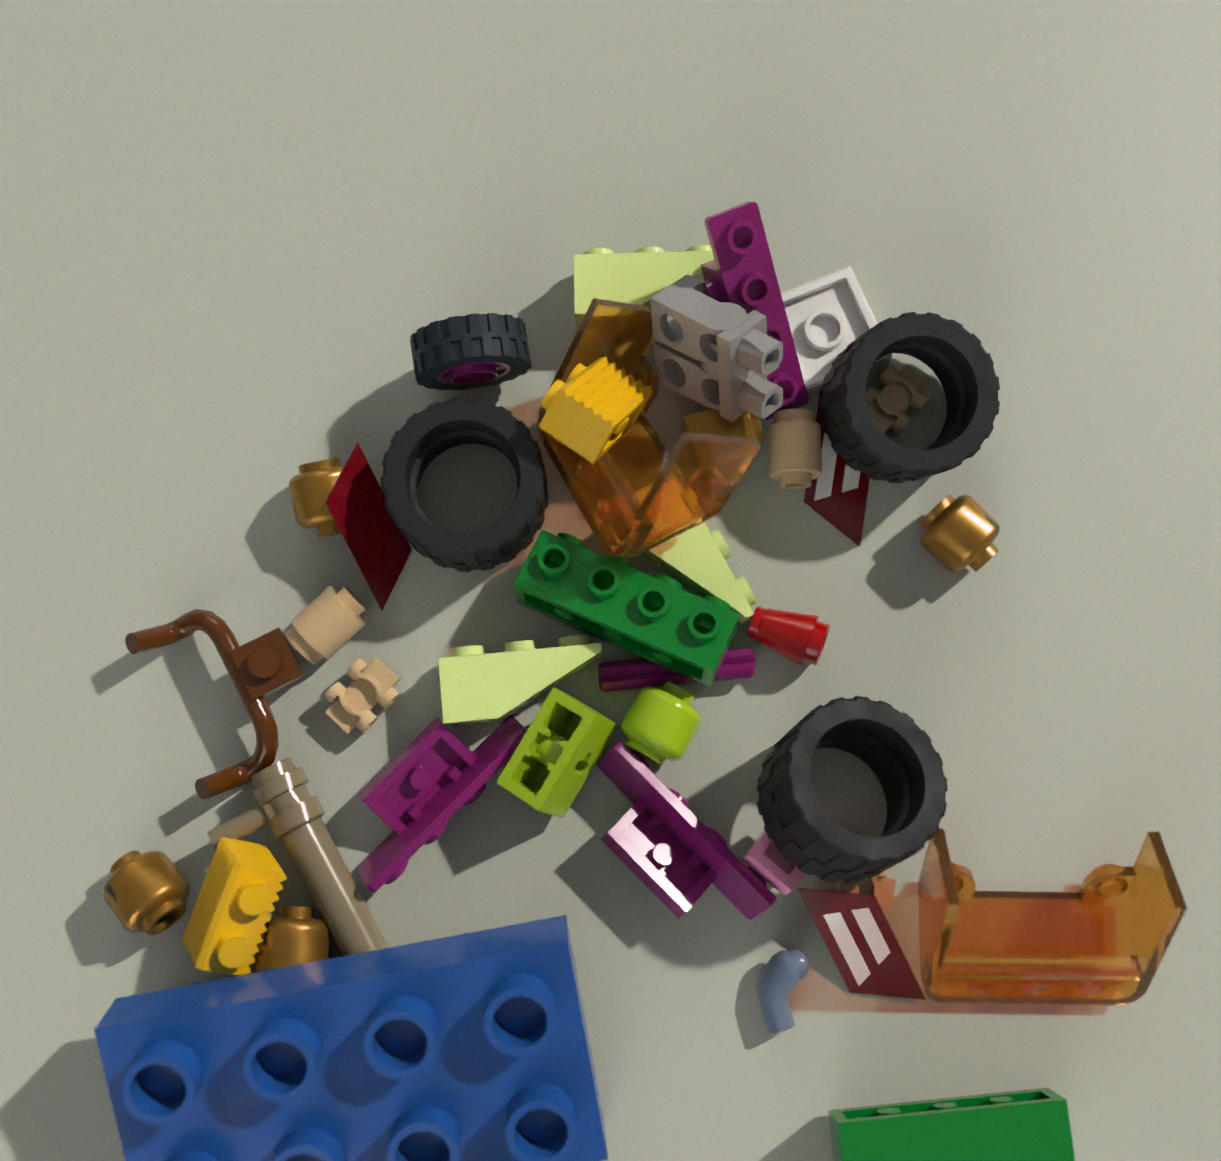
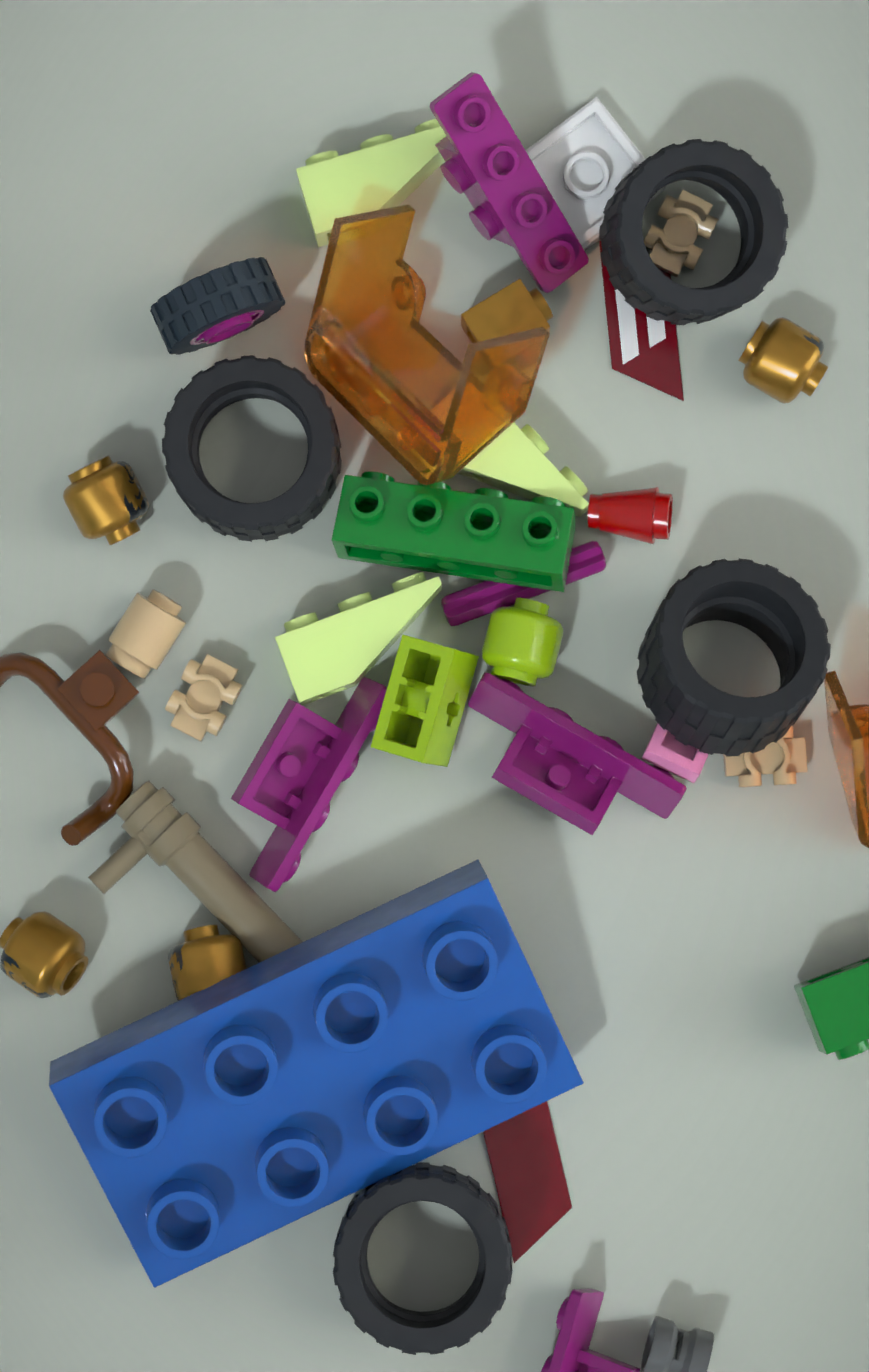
camera: 10 degrees left, 5 degrees up
yellow brick [182,837,287,975] -> none
dark red sticker [326,442,412,611] -> none
yellow brick [539,356,652,465] -> none
light grey hips [650,274,783,422] -> none
sand blue arm [756,949,809,1033] -> none
tan brick [768,409,822,489] -> none
dark red sticker [797,888,926,1000] -> none

